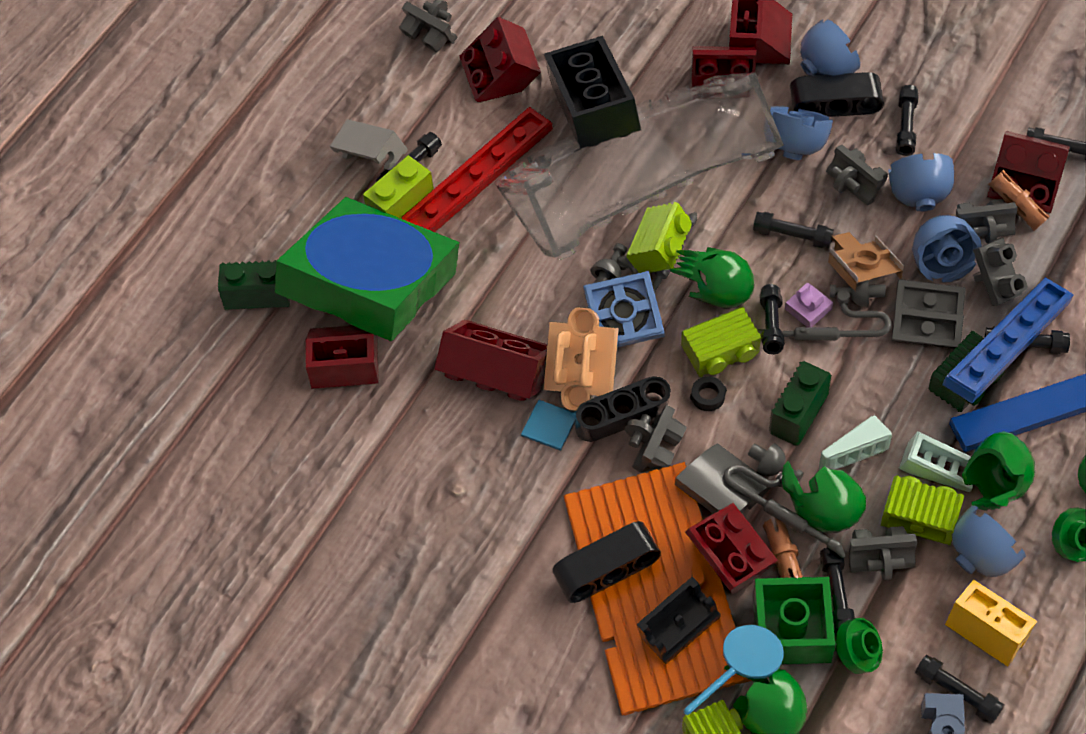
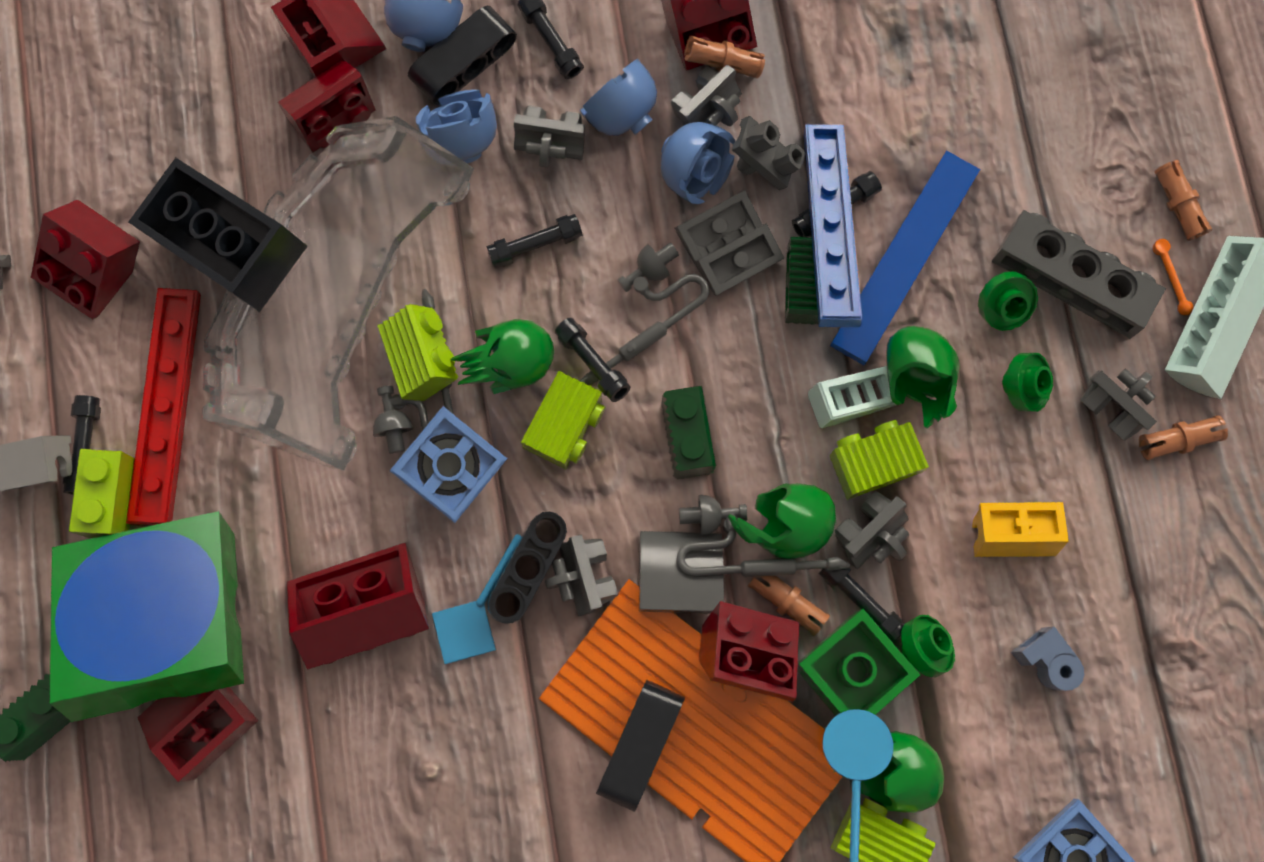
camera: 45 degrees left, 20 degrees up
light nougat piece [543,307,619,411] -> none
black hinge [636,577,721,664] -> none
black piece [690,376,727,411] -> none
lavender tile [785,283,833,327] -> none
light aqua slope [818,415,892,470] -> none
medium nougat piece [828,232,904,291] -> none
black bar [915,655,1005,723] -> none
medium blue cylinder [952,505,1026,577] -> none

